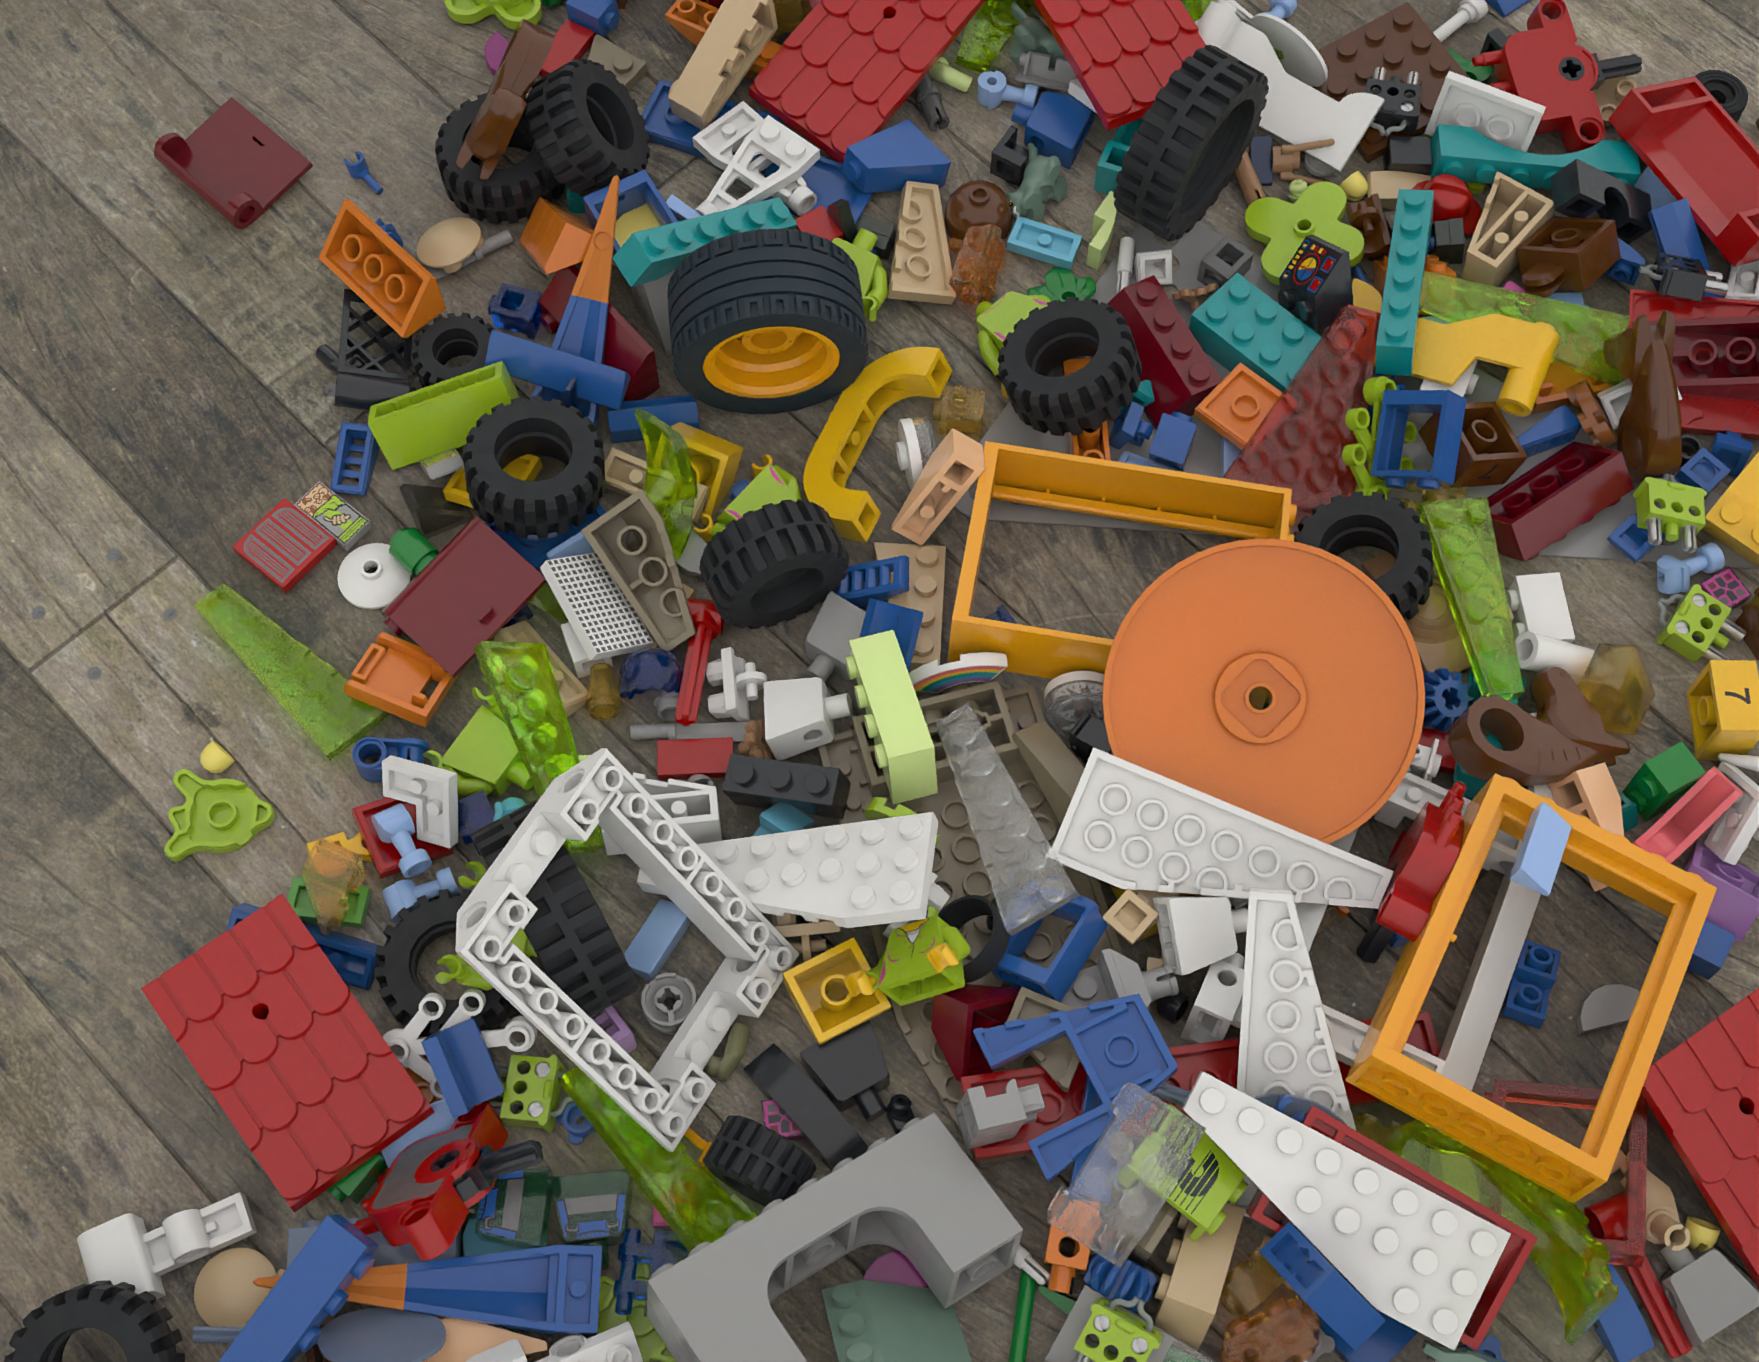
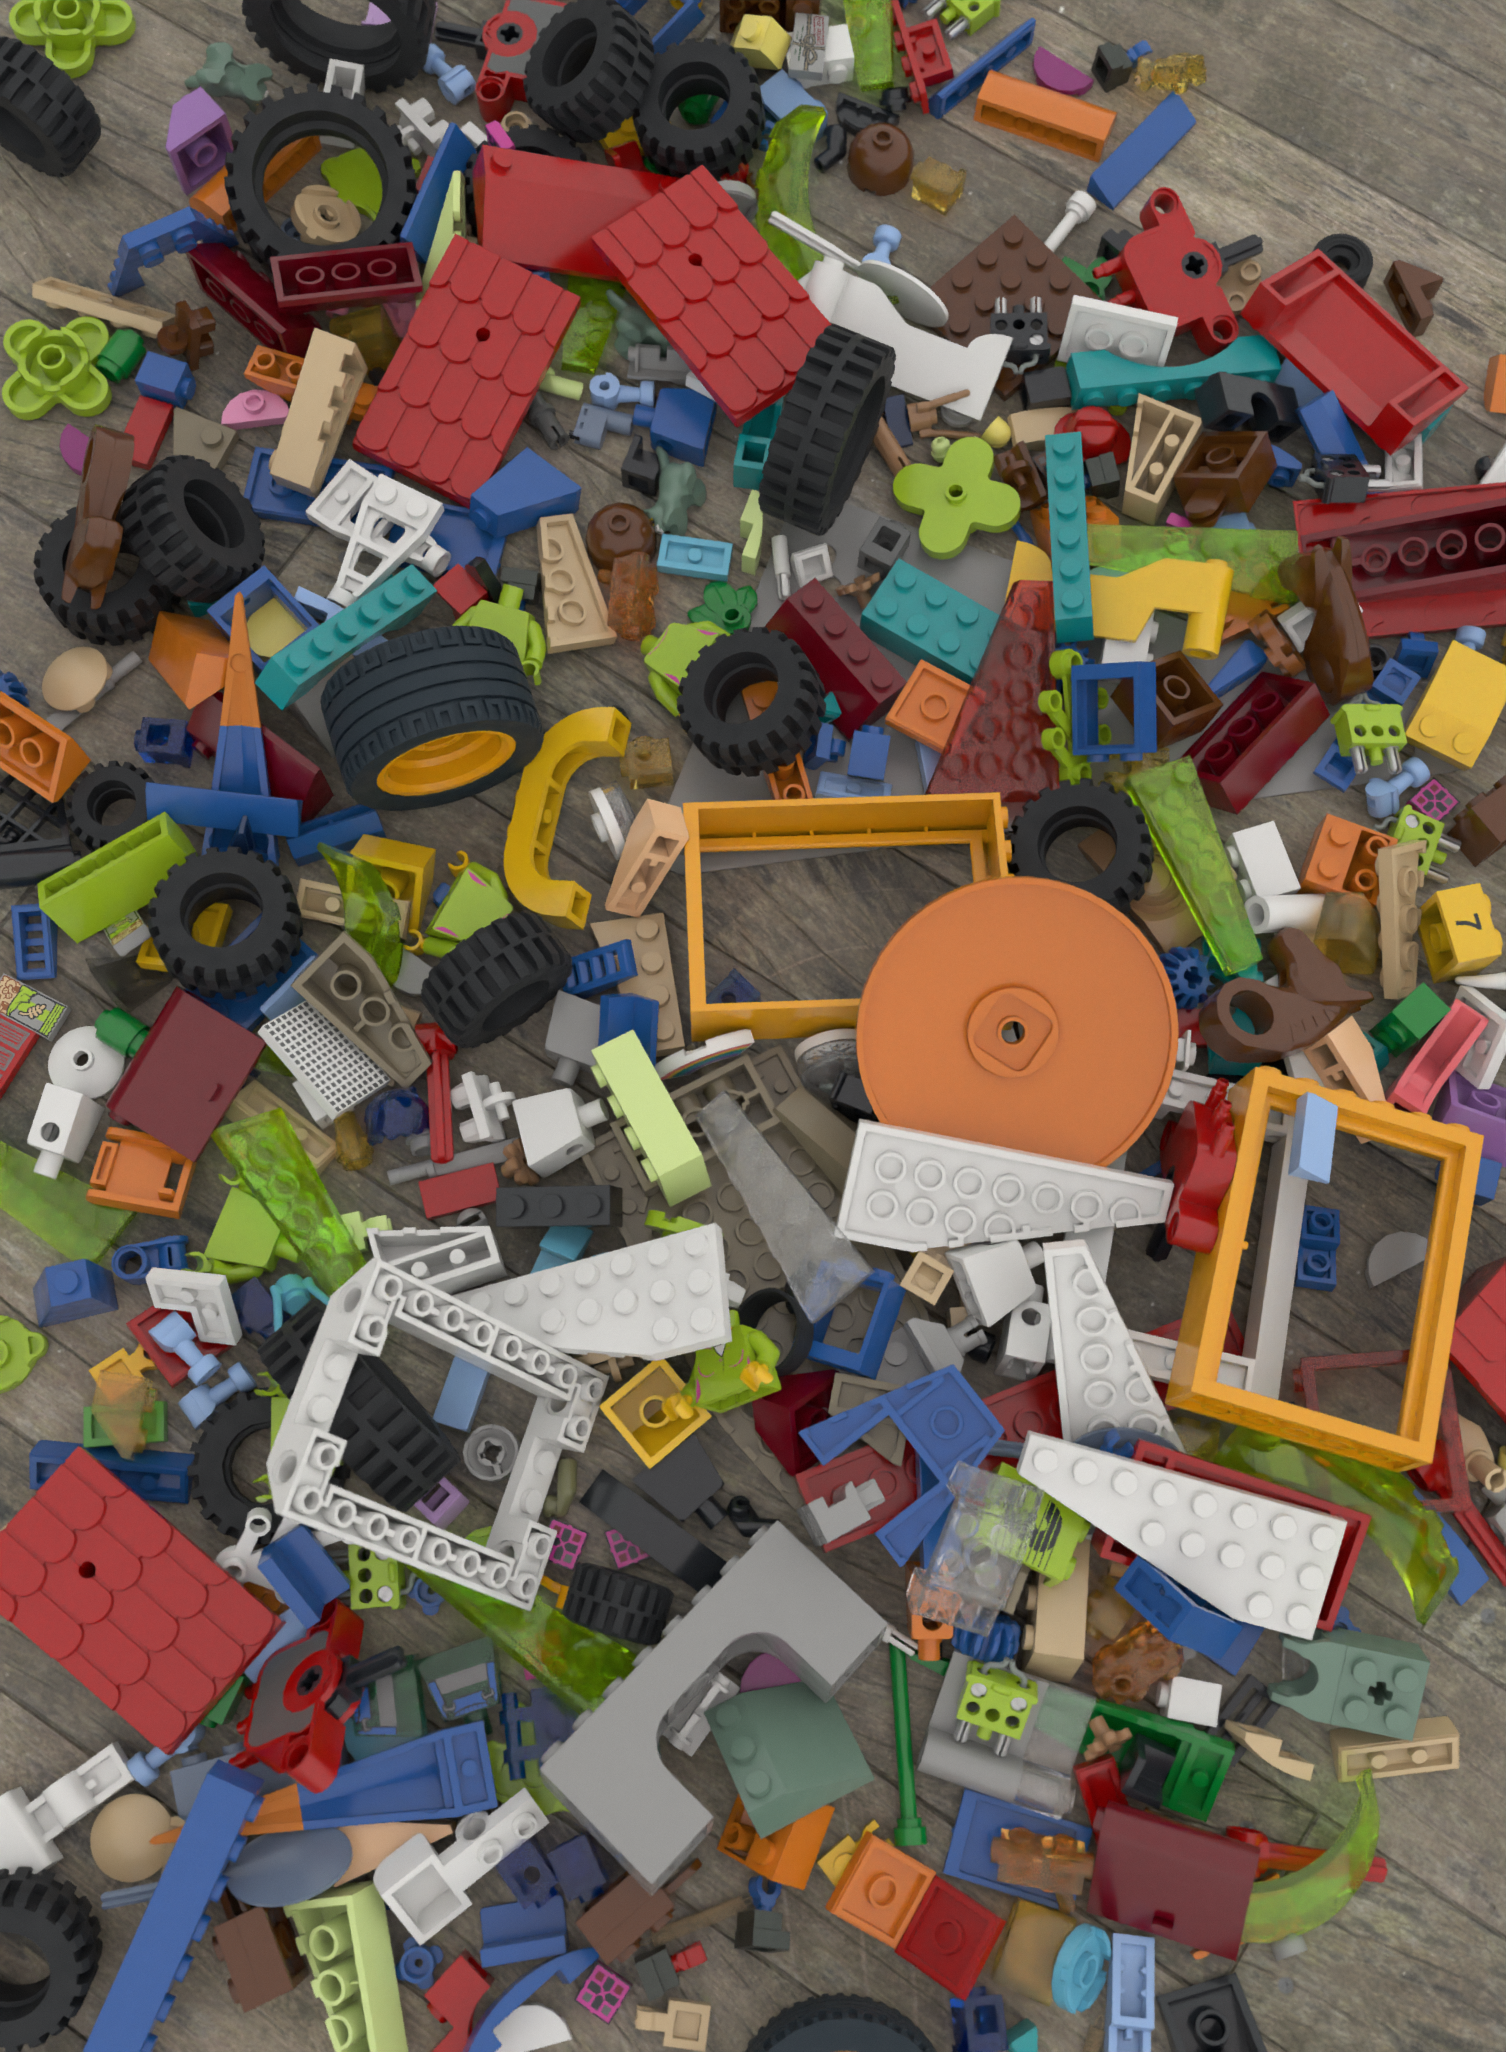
camera: 15 degrees left, 10 degrees up
black slope [1278,234,1355,331] -> none
none -> white torso [27,1083,105,1180]
none -> blue slope [33,1258,119,1328]
none -> light blue leg [126,1723,205,1787]
none -> bright pink plate [221,390,289,430]
none -> tile [548,1518,590,1571]
none -> sand blue piece [569,403,634,450]
none -> white hinge [663,1672,740,1757]
none -> orange slope [1296,813,1398,908]
none -> tan wing [1375,840,1427,999]

